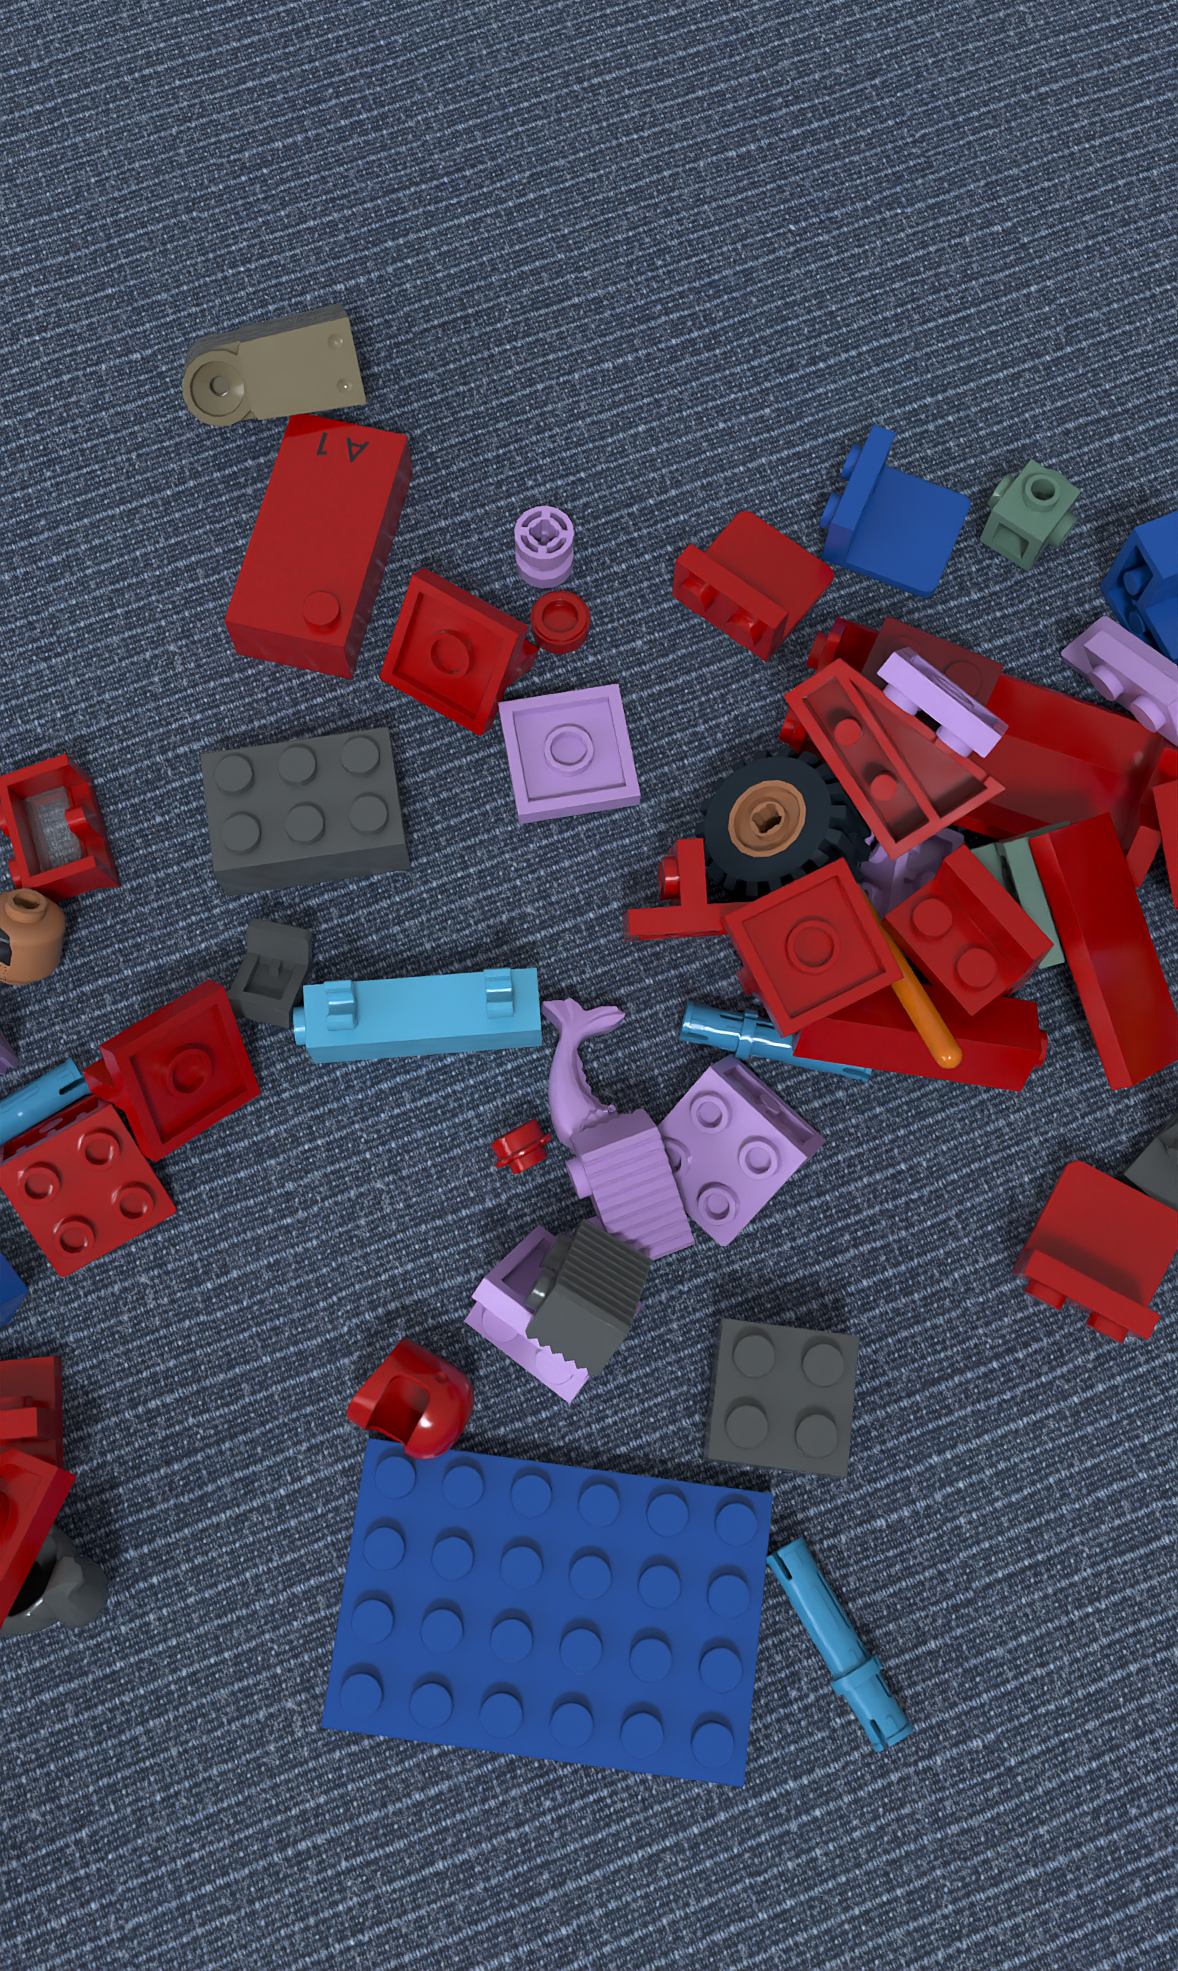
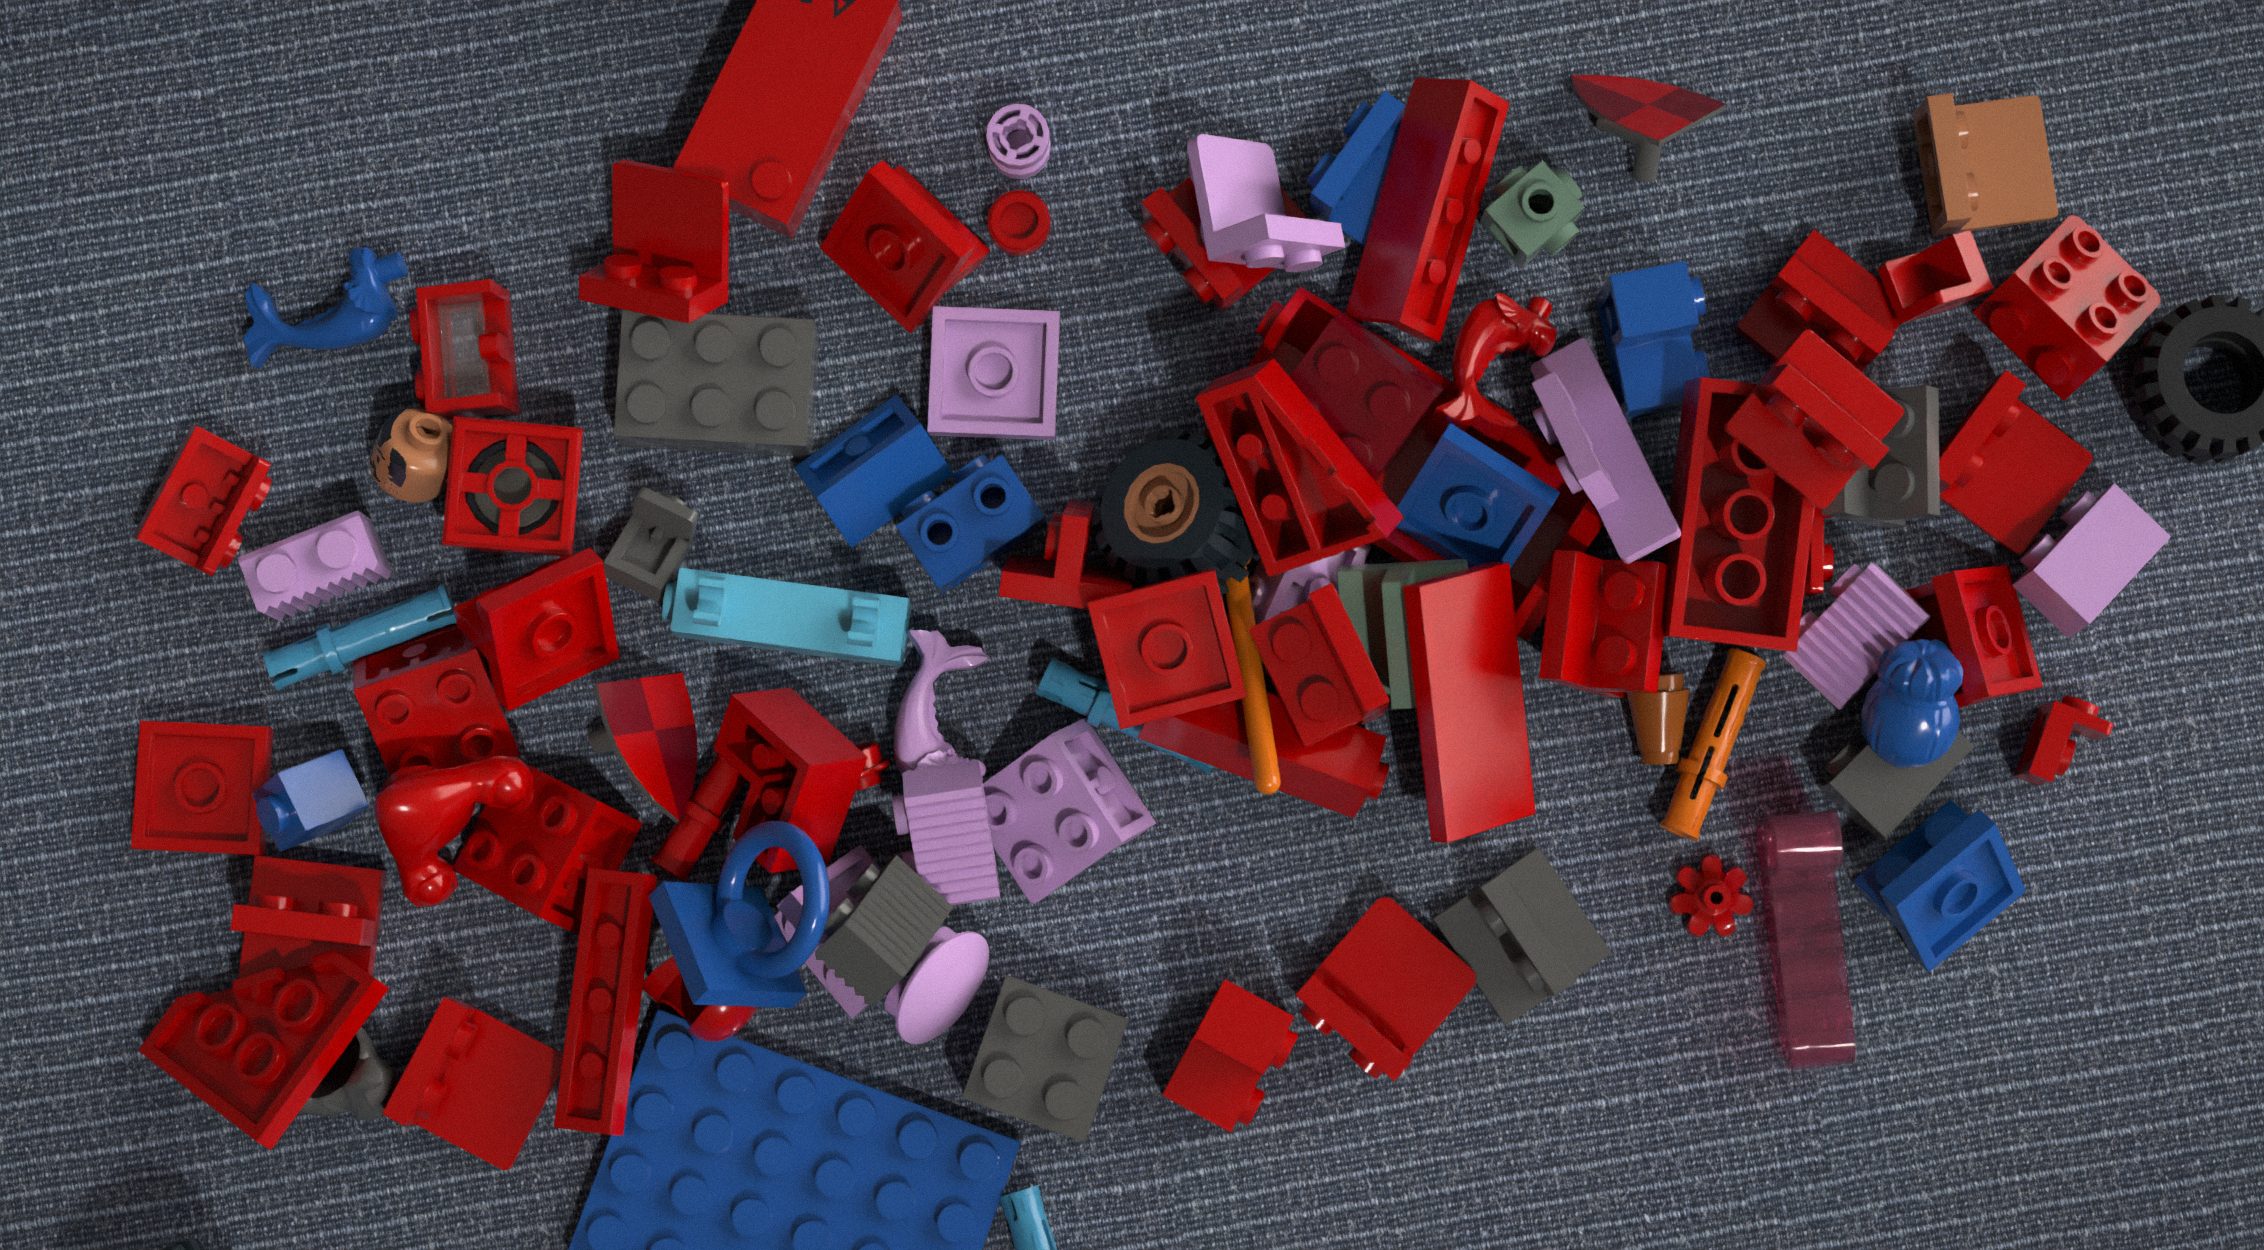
camera: 15 degrees right, 10 degrees up
lavender plate [877,647,1009,758] -> none
none -> red head [373,756,534,907]
none -> red bracket [382,997,563,1170]
none -> red piece [442,416,584,558]
none -> red bracket [454,763,642,935]
none -> red fence [554,868,657,1136]
none -> red bracket [579,159,729,324]
none -> shield [589,672,697,823]
none -> blue tile [648,821,830,1008]
none -> red pin [650,753,747,883]
none -> red brick [713,687,868,873]
none -> blue panel [794,394,954,548]
none -> lavender dish [885,926,989,1044]
none -> blue brick [896,454,1046,596]
none -> red brick [1162,979,1299,1132]
none -> lavender bracket [1187,134,1345,272]
none -> red panel [1346,78,1510,342]
none -> blue bracket [1396,423,1560,569]
none -> red animal [1430,293,1557,442]
none -> shield [1569,75,1727,182]

